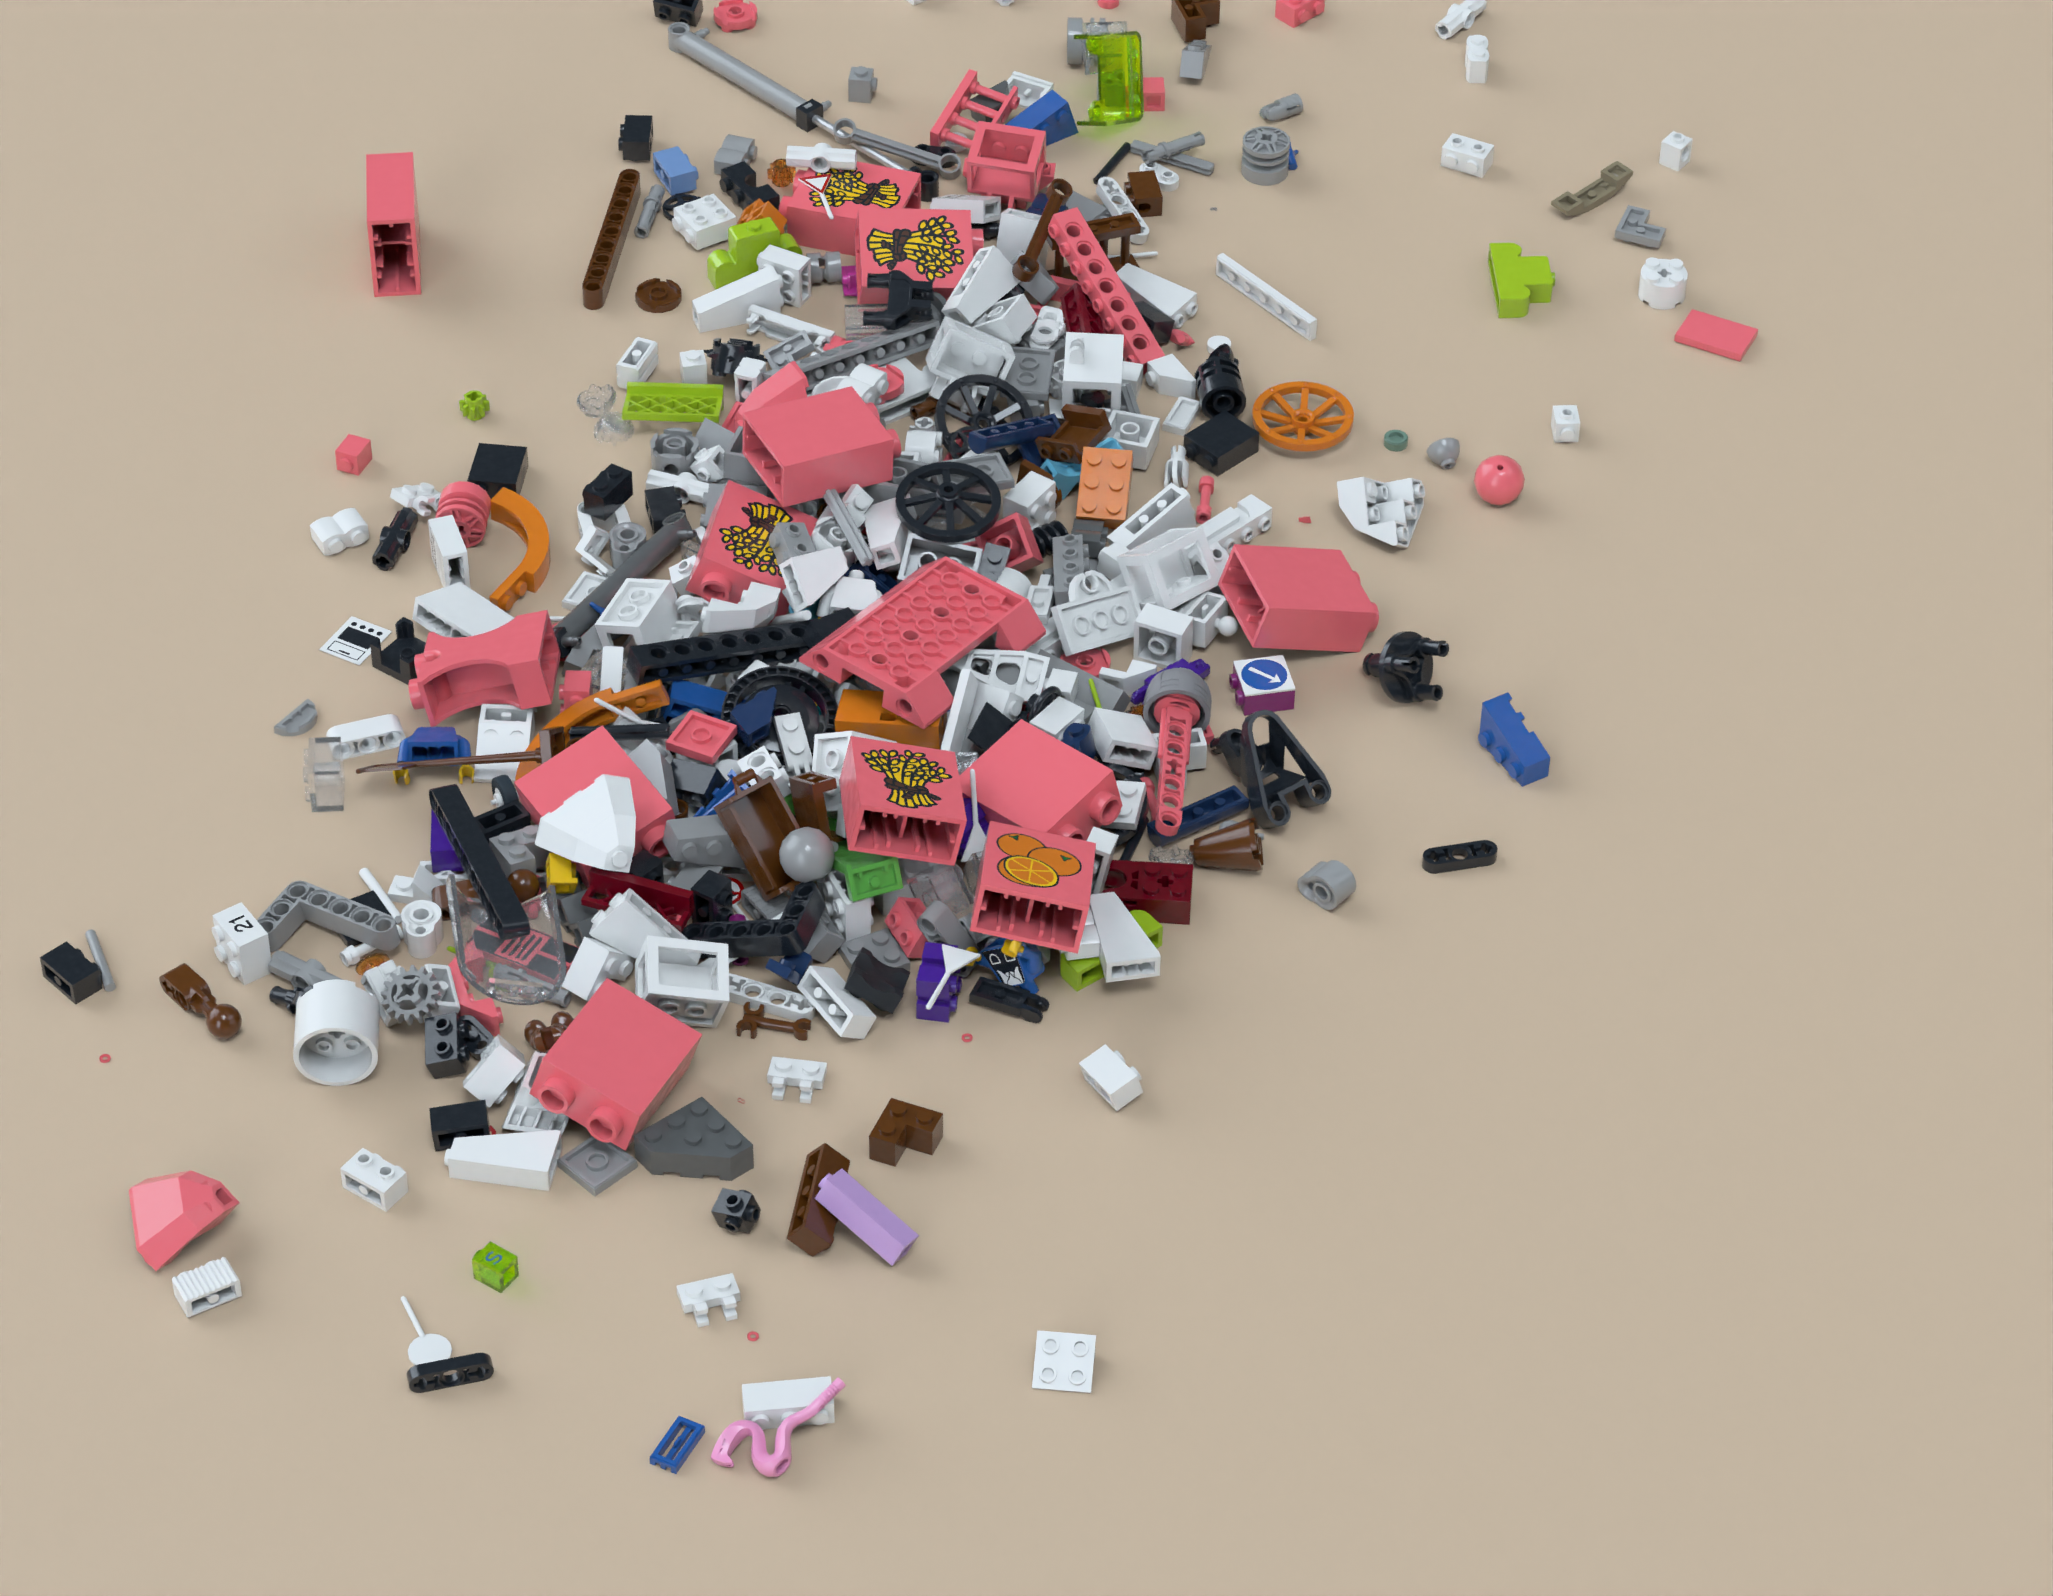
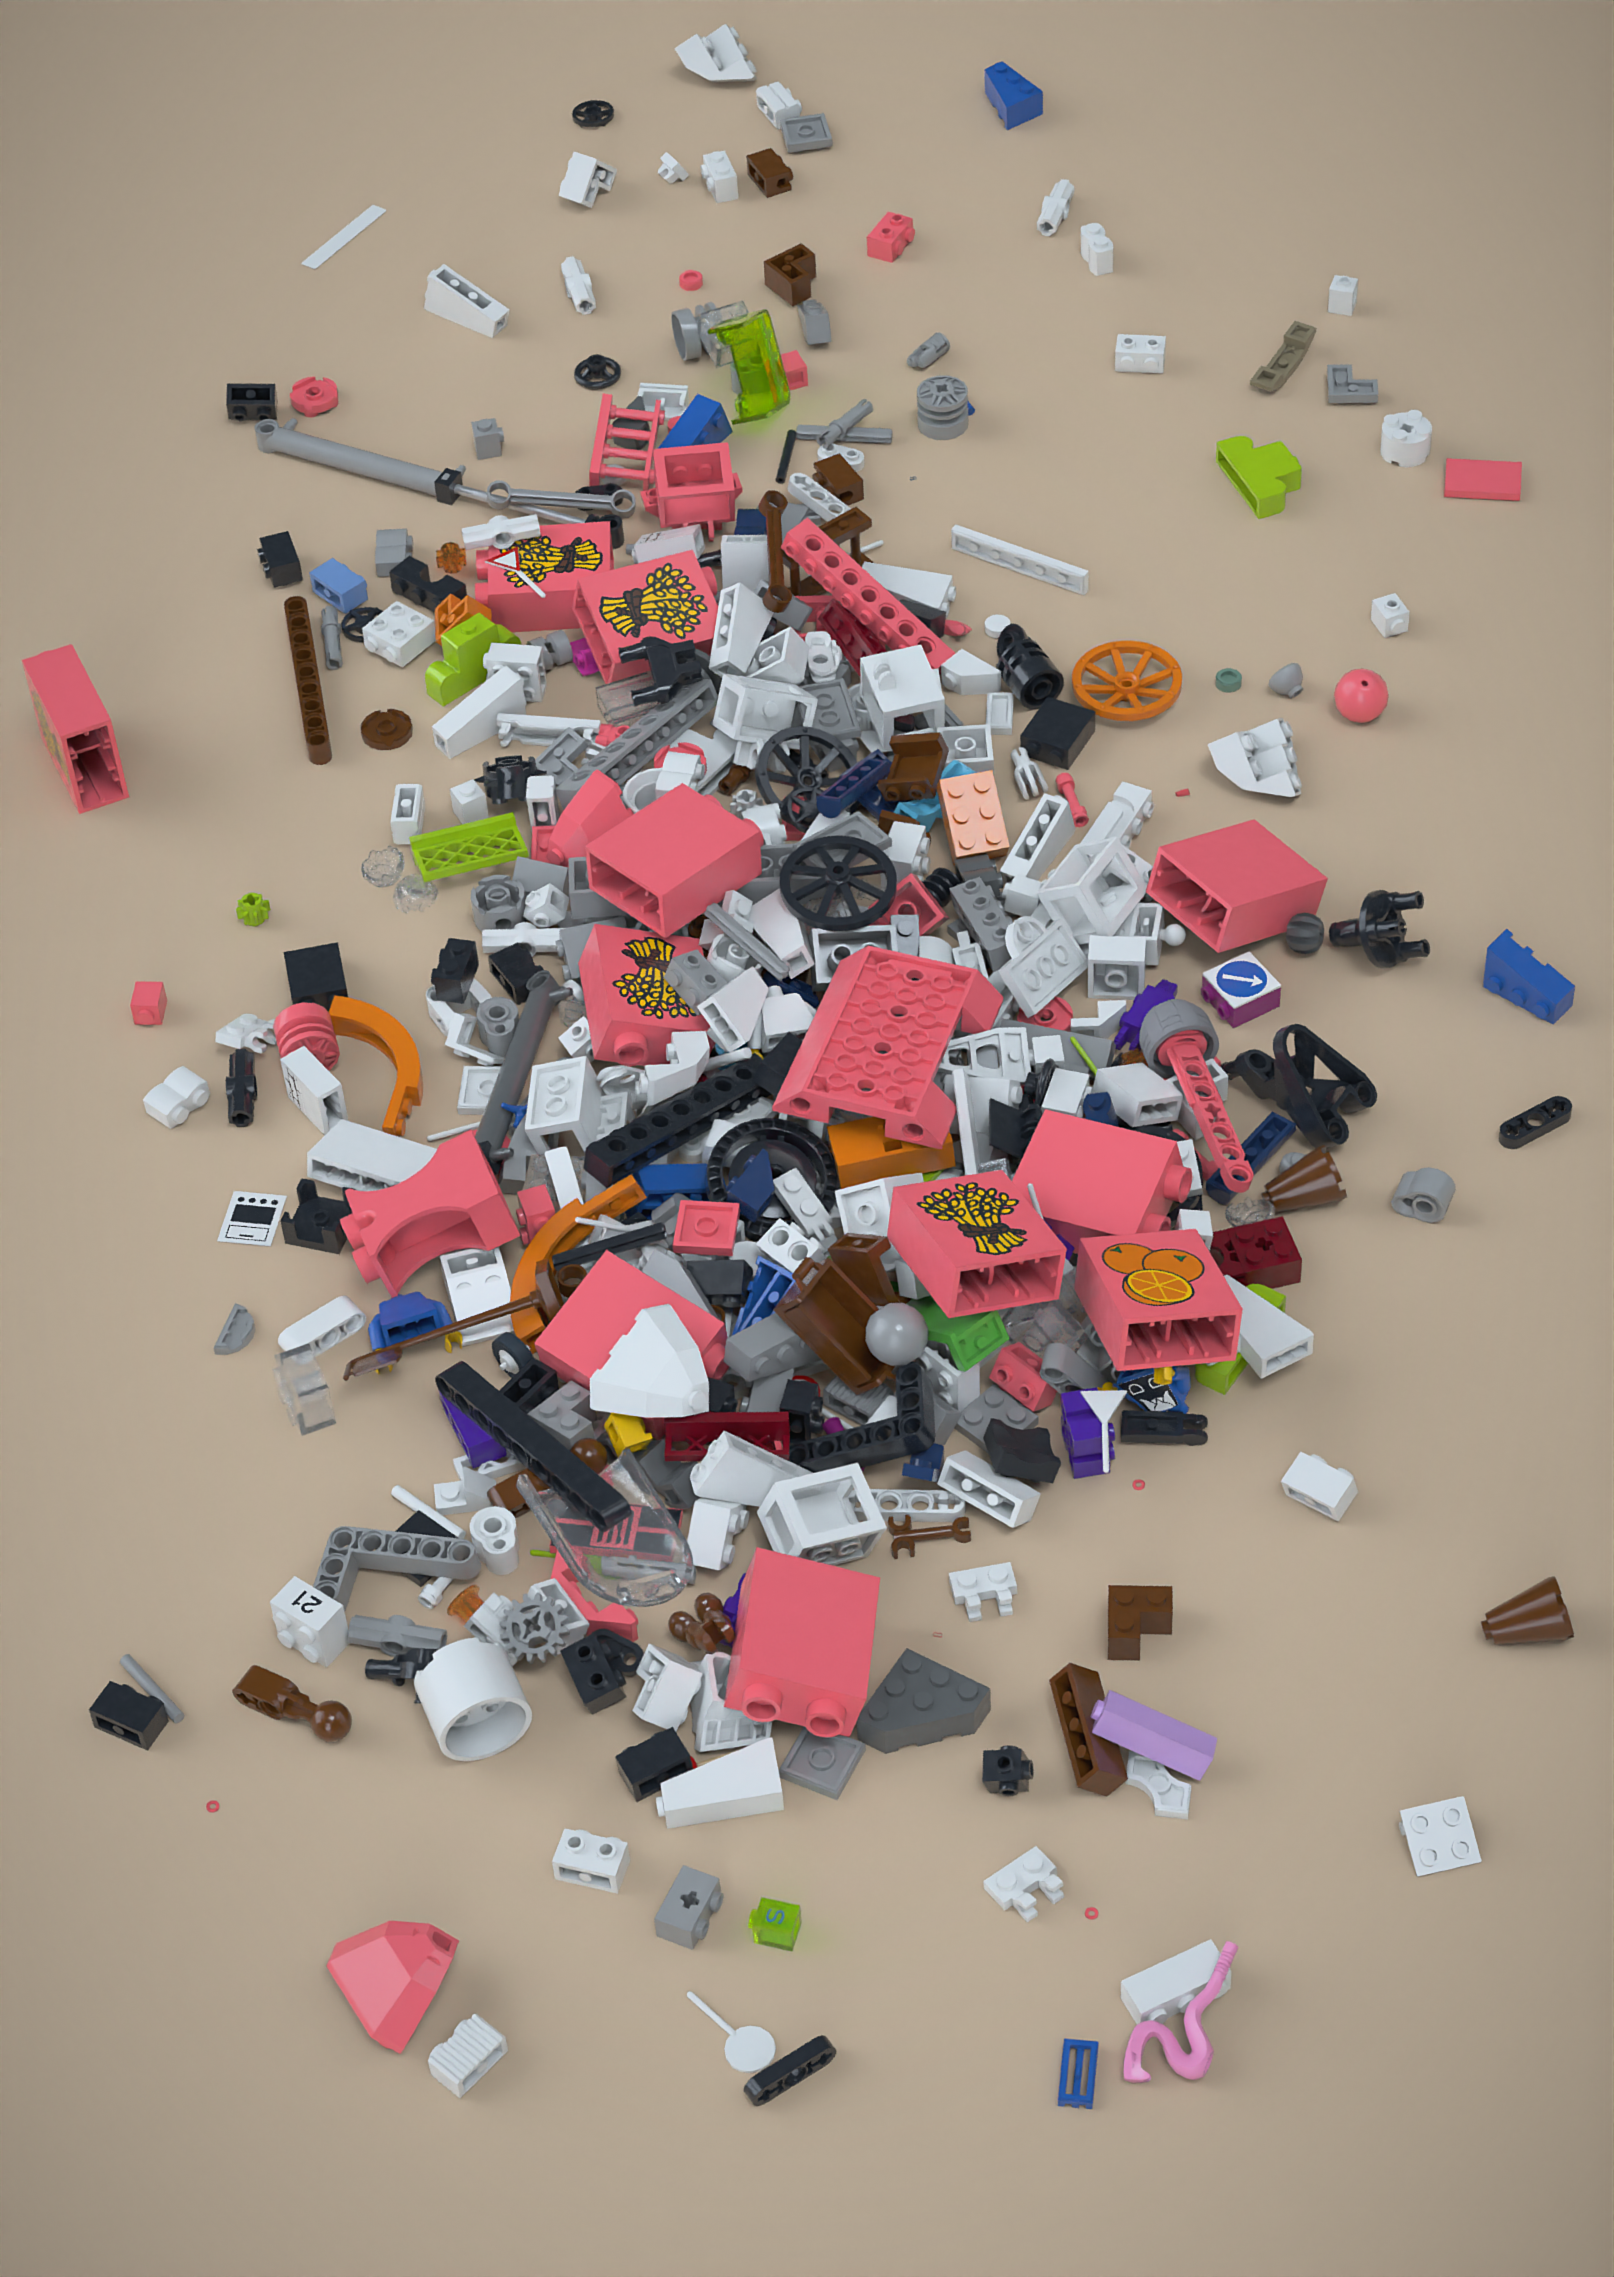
camera: 15 degrees left, 5 degrees up
none -> black piece [574,354,621,389]
none -> light grey brick [654,1865,724,1950]
none -> white tile [1126,1750,1191,1820]
none -> dark grey piece [1286,913,1324,954]
none -> reddish brown cone [1481,1576,1574,1645]

